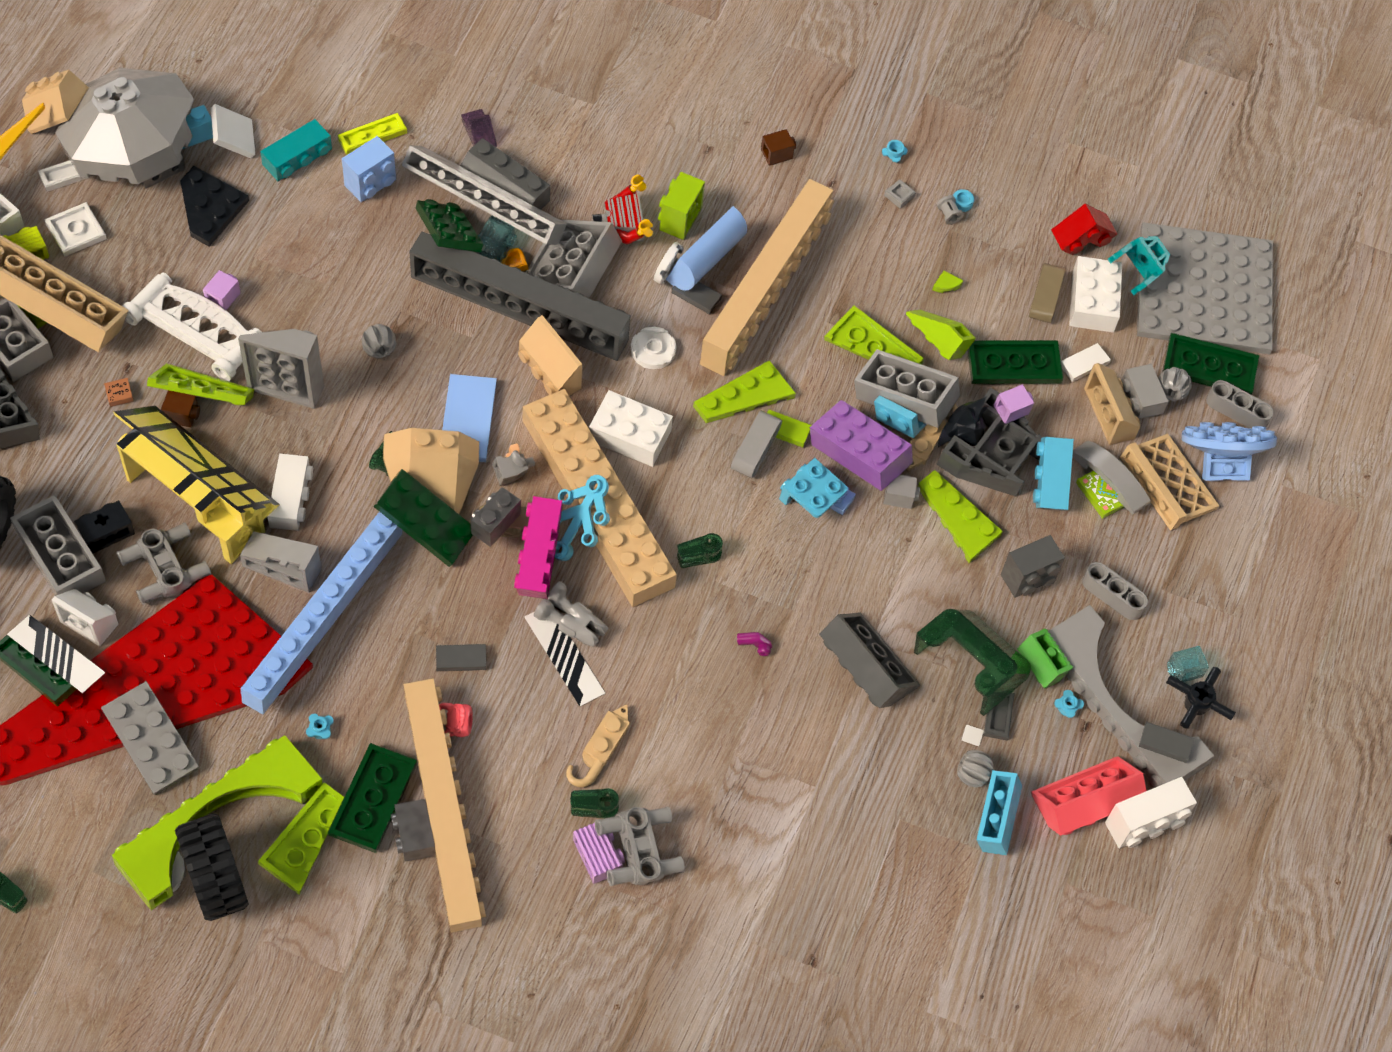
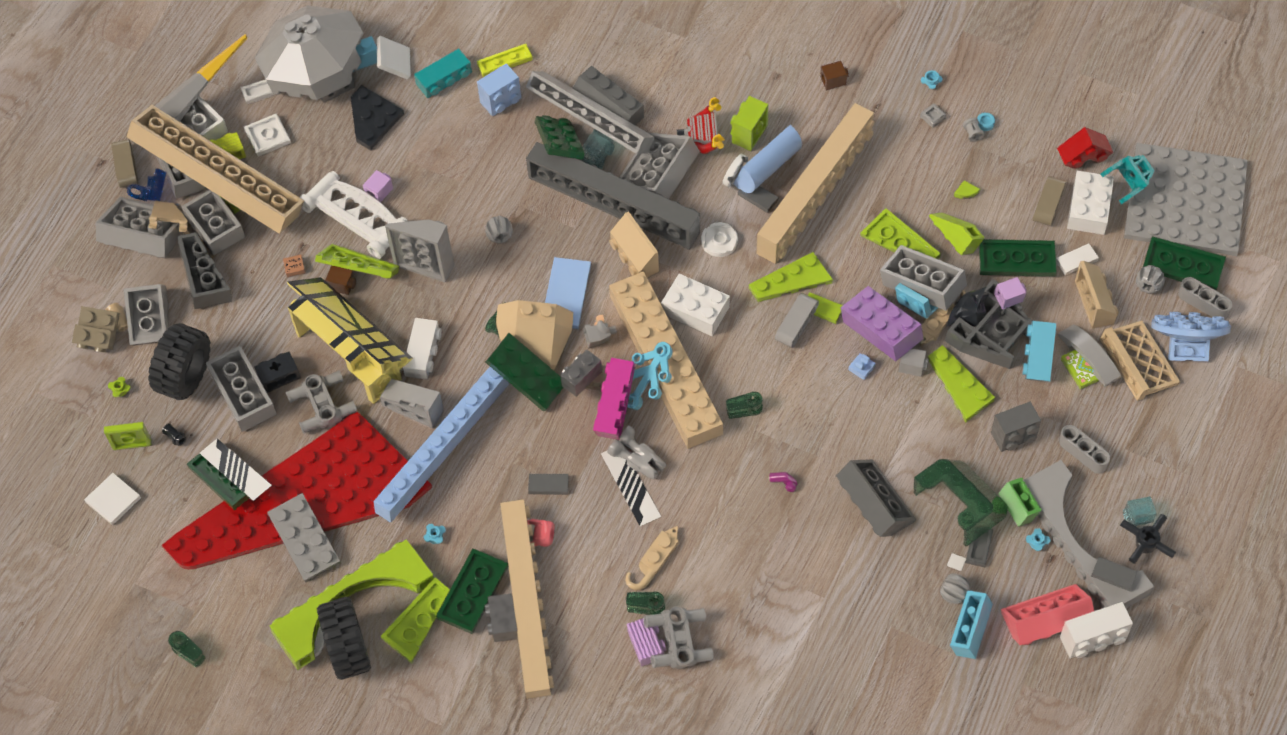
camera: 15 degrees right, 0 degrees up
tan slope [22,70,89,134] -> none
white slope [52,589,118,646] -> none
clear purple slope [461,109,497,147] -> none
light orange tile [501,248,529,271] -> none
medium azure bracket [779,458,848,518] -> none
light grey brick [1121,364,1168,419] -> none

